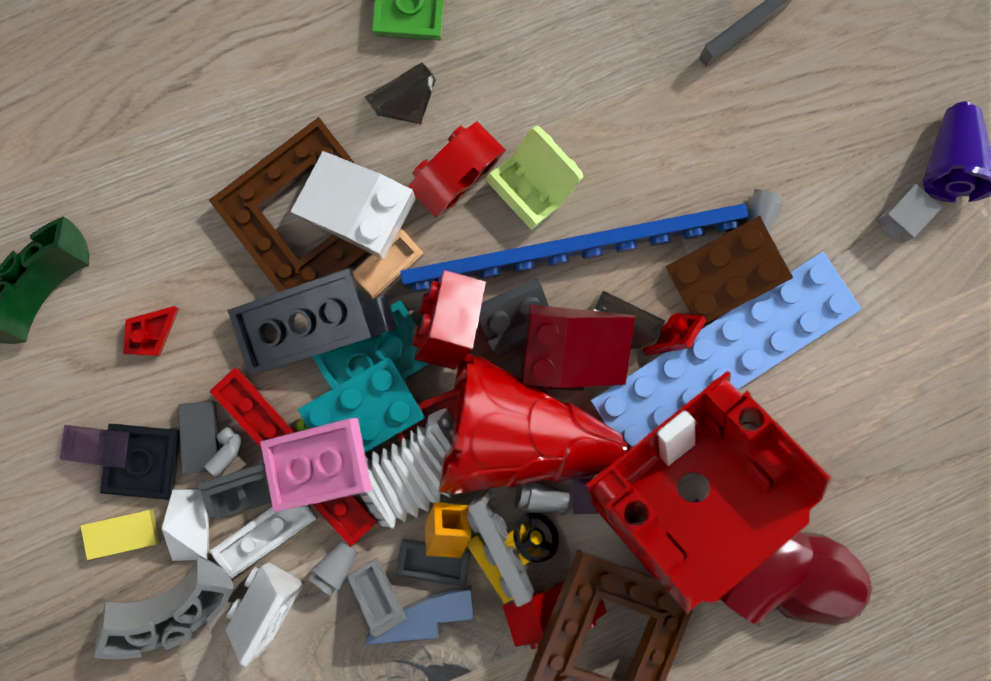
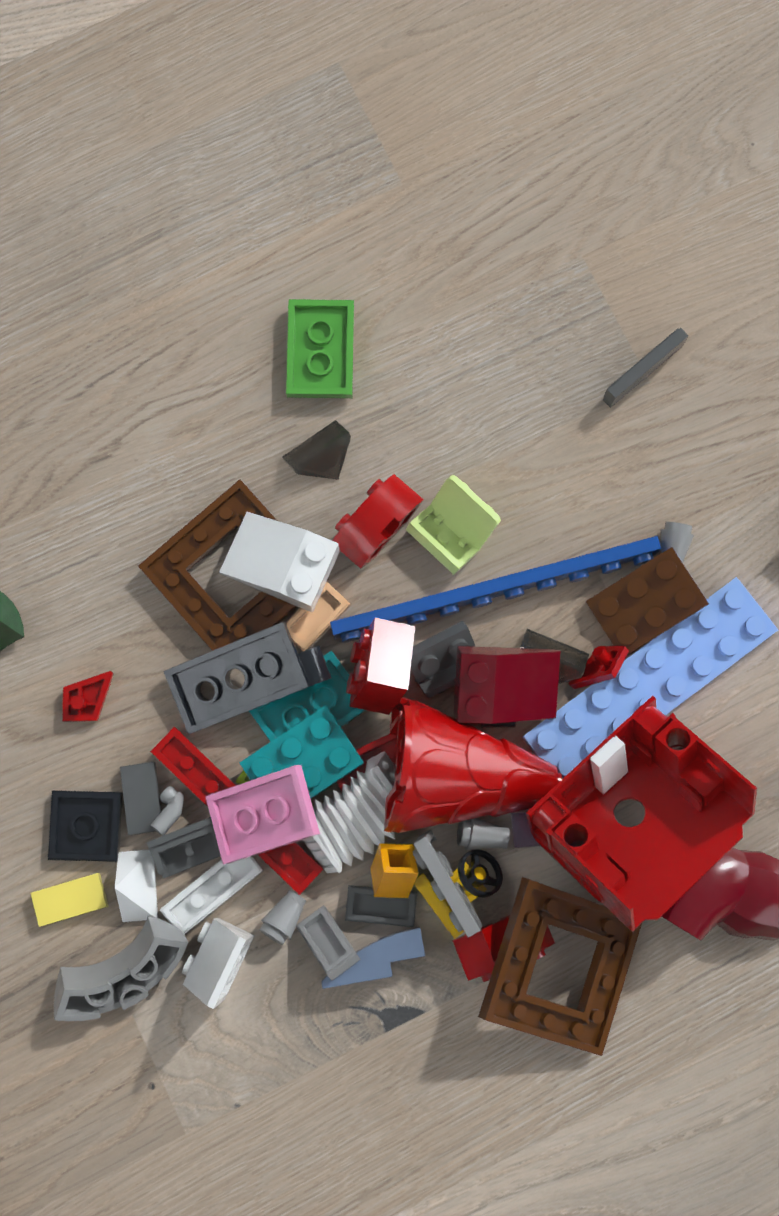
camera: 10 degrees left, 5 degrees down
clear purple tile [60,425,129,468] -> none

